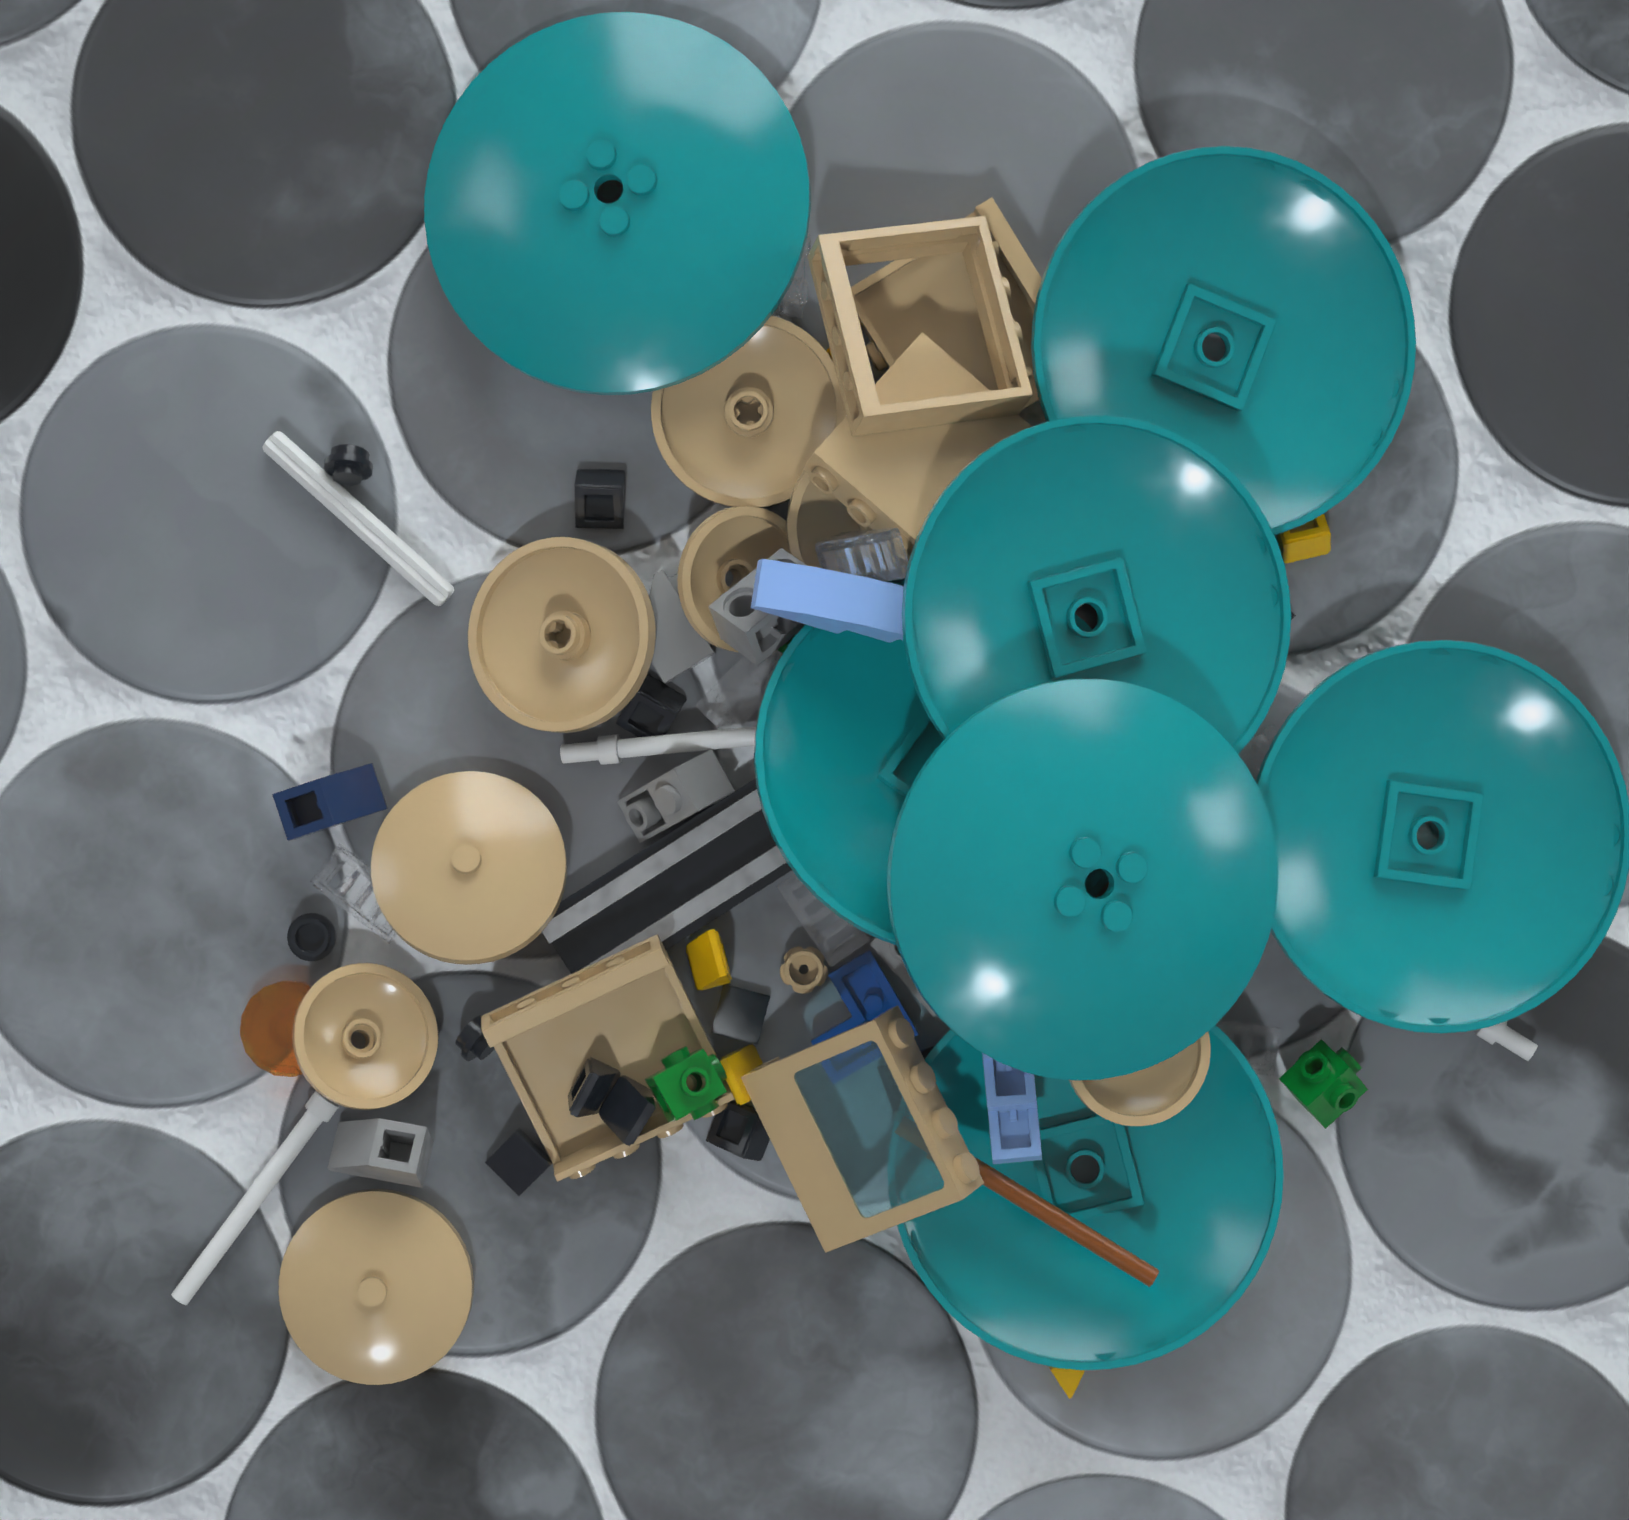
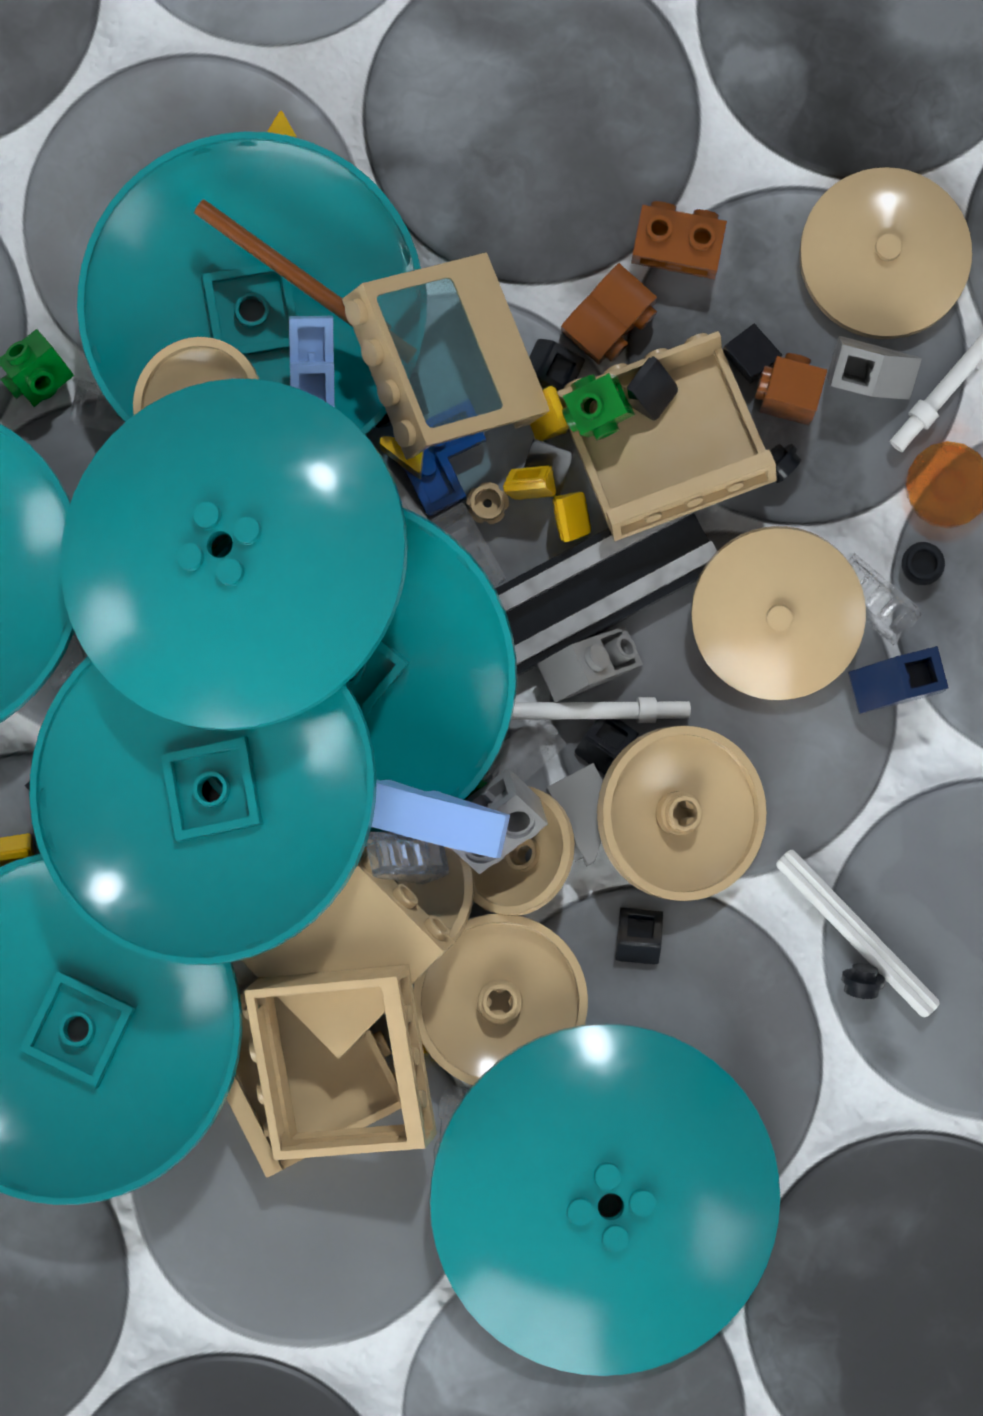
camera: 175 degrees left, 5 degrees down
tan dish [292,963,438,1110] -> none
black slope [568,1057,621,1117] -> none
none -> yellow slope [380,436,424,479]
none -> yellow slope [503,465,556,500]
none -> dark orange brick [561,263,657,365]
none -> dark orange brick [631,201,727,280]
none -> dark orange brick [755,353,827,426]

